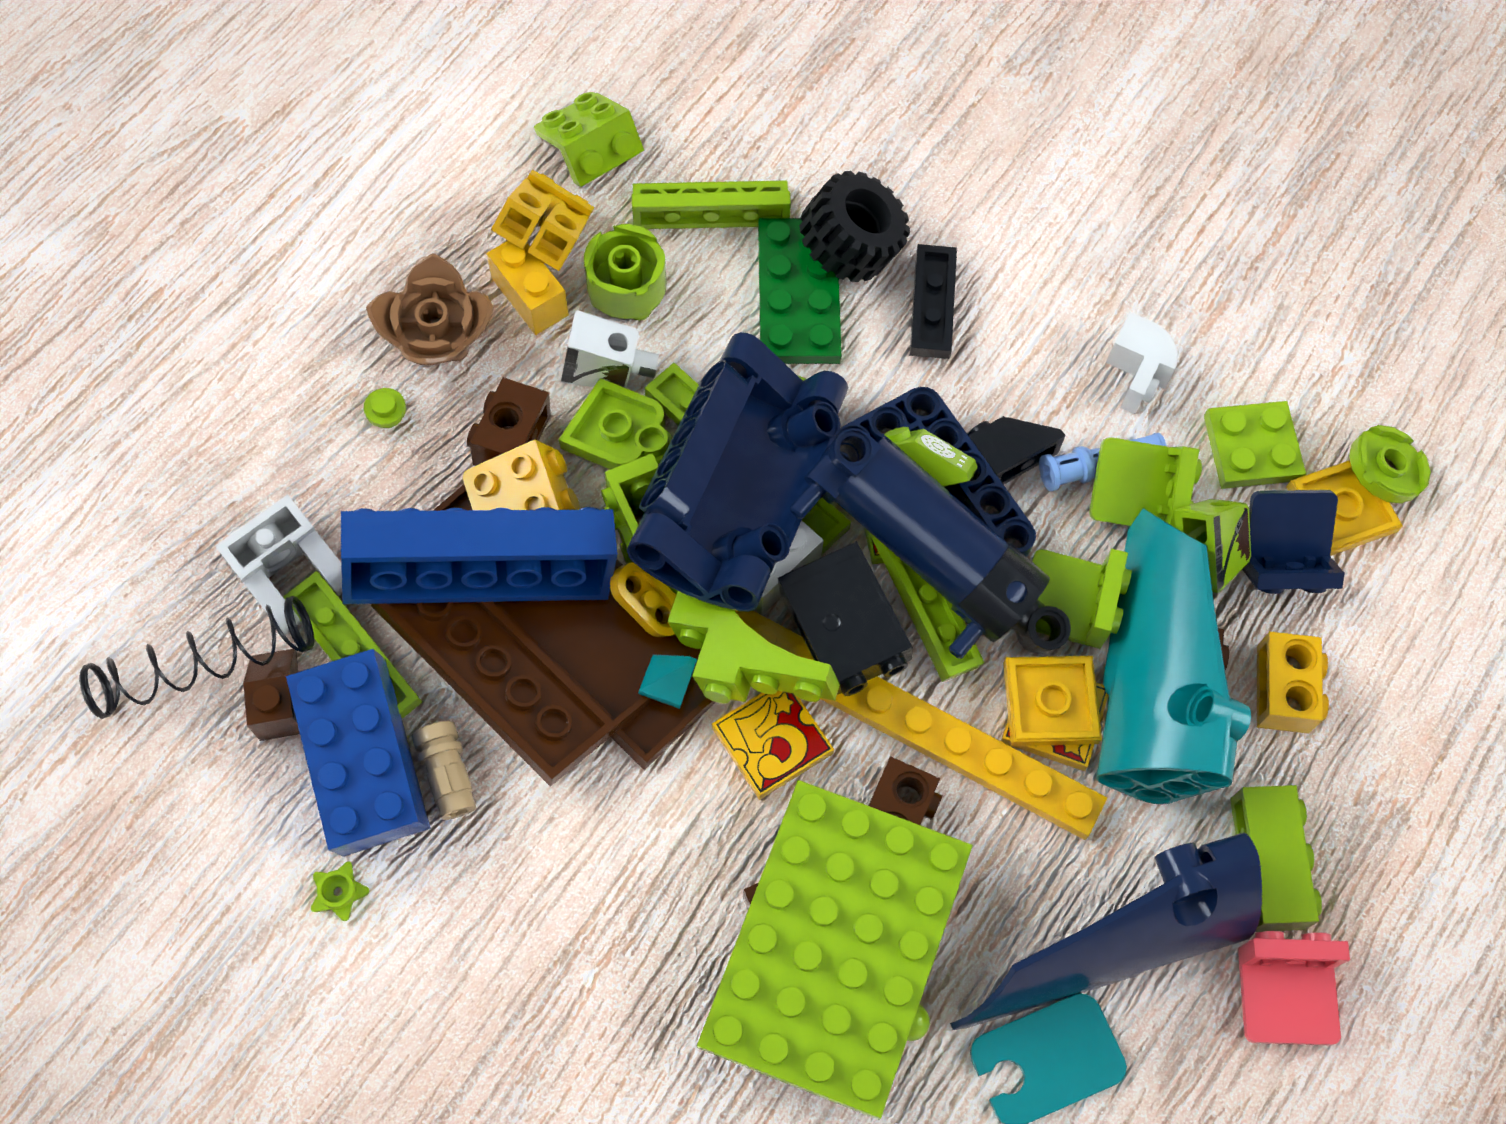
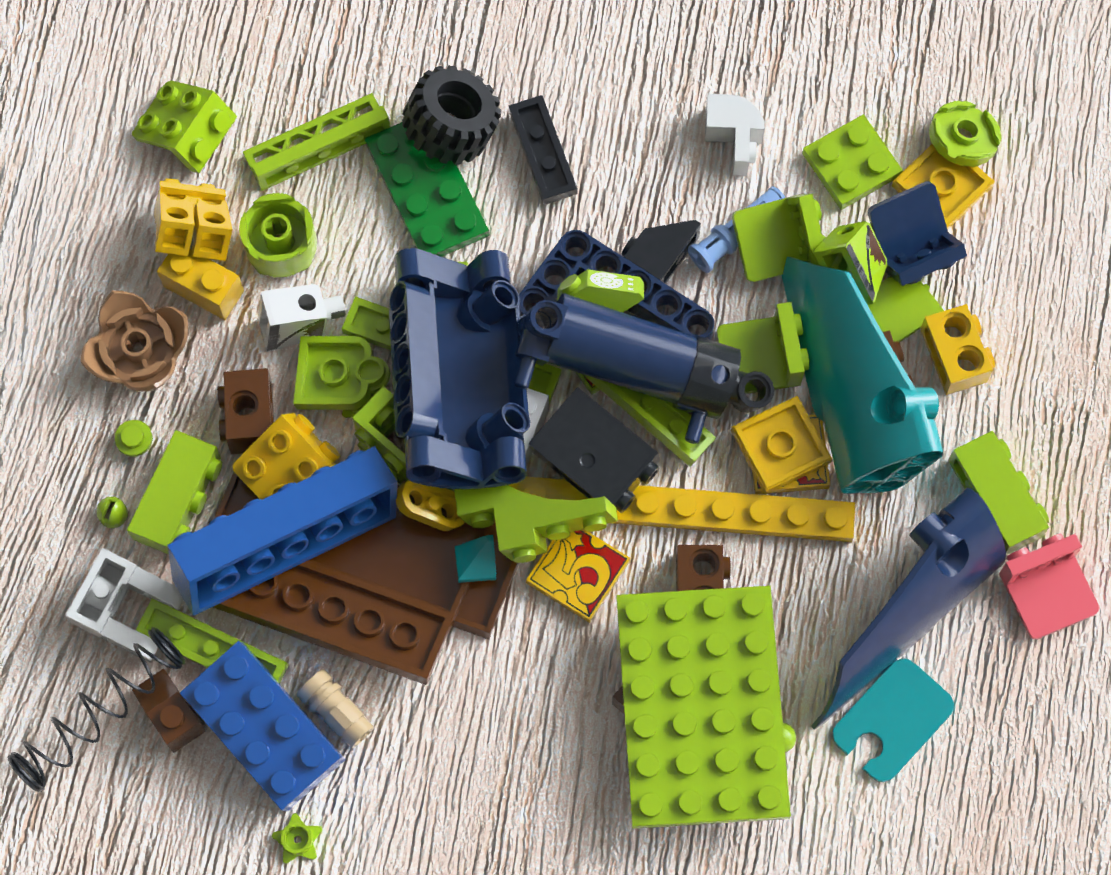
camera: 20 degrees left, 5 degrees up
none -> lime hinge [96,496,128,528]
none -> lime brick [127,430,223,555]
none -> lime piece [868,276,944,343]

